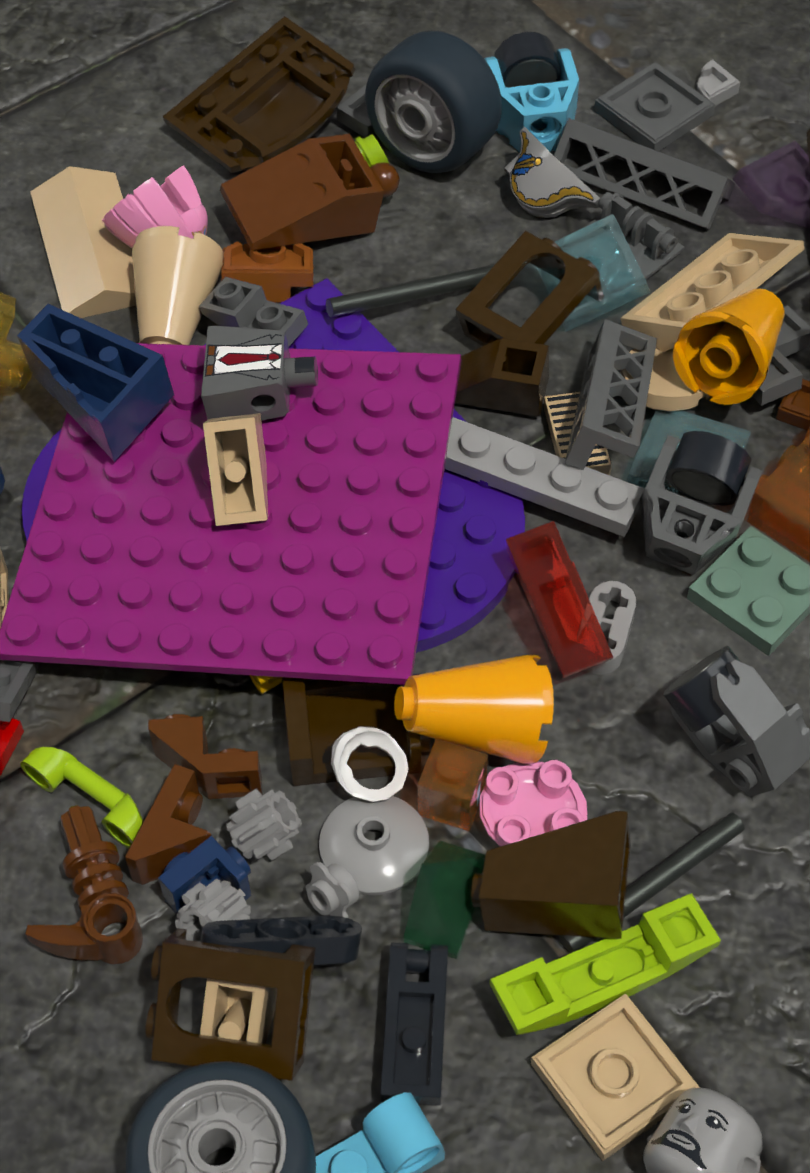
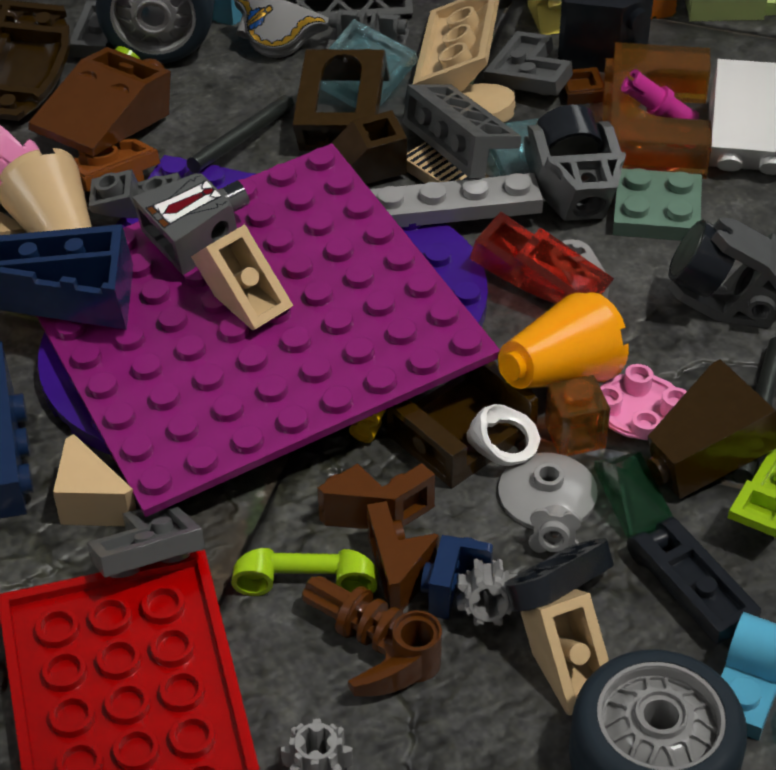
camera: 35 degrees left, 10 degrees down
dark brown panel [145,928,316,1081] -> none
light grey gear [227,789,302,860] -> none
light orange cone [673,289,785,405] -> none

